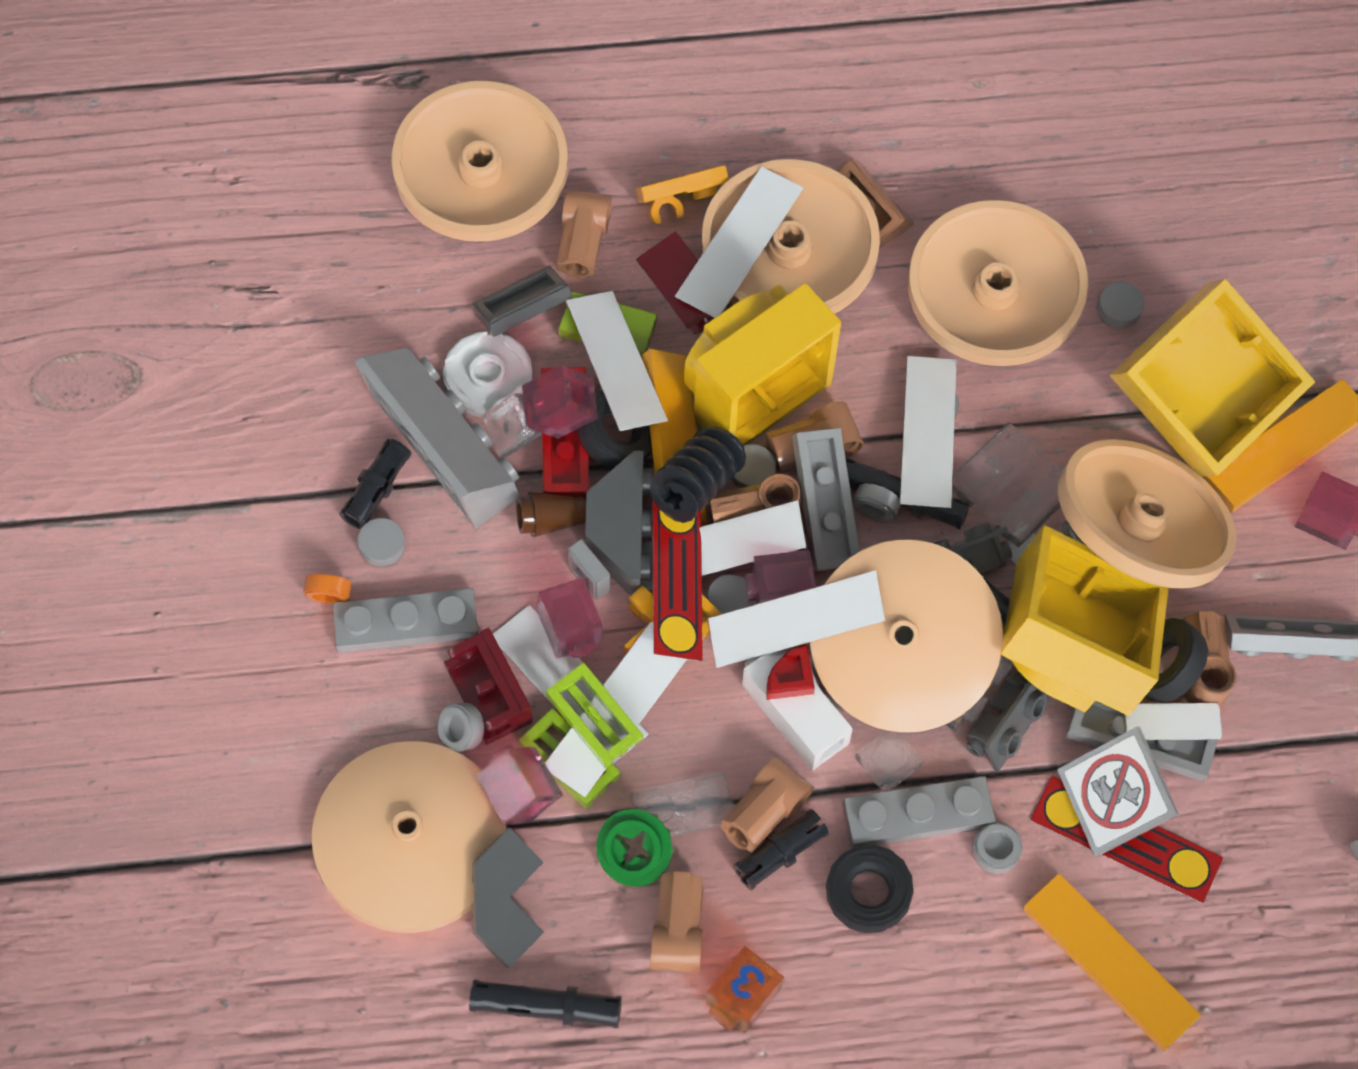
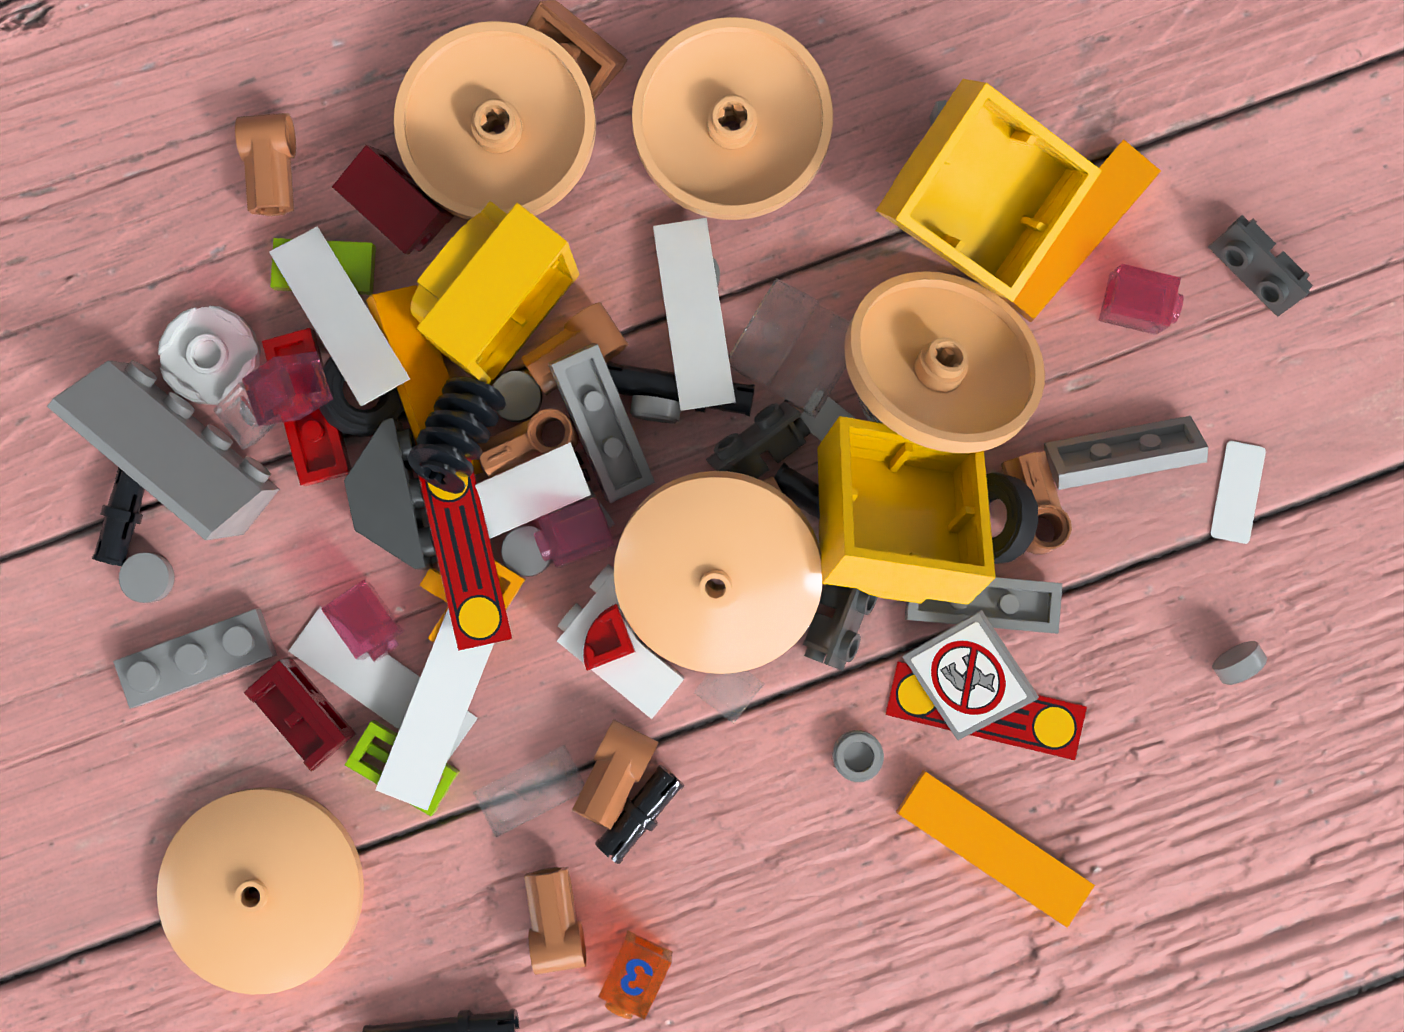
camera: 10 degrees left, 20 degrees up
orange tile [303,574,352,604] -> none
light nougat dish [392,81,568,242] -> none
light grey tile [438,703,484,752] -> none
dark grey tile [472,266,572,337] -> none
dark grey tile [472,827,544,968] -> none
clear pink brick [476,745,563,825] -> none
reddish brown cone [516,492,586,538] -> none
lime tile [546,662,643,769] -> none
light grey tile [568,539,610,600] -> none
green gear [596,808,675,887] -> none
light orange plate [634,165,729,224] -> none
white sticker [675,166,804,318] -> none
white sticker [708,570,885,668] -> none
black tyre [826,845,914,933] -> none
light grey plate [843,776,995,848] -> none
light grey tile [1097,282,1144,328] -> none
white sticker [1125,703,1222,740] -> none

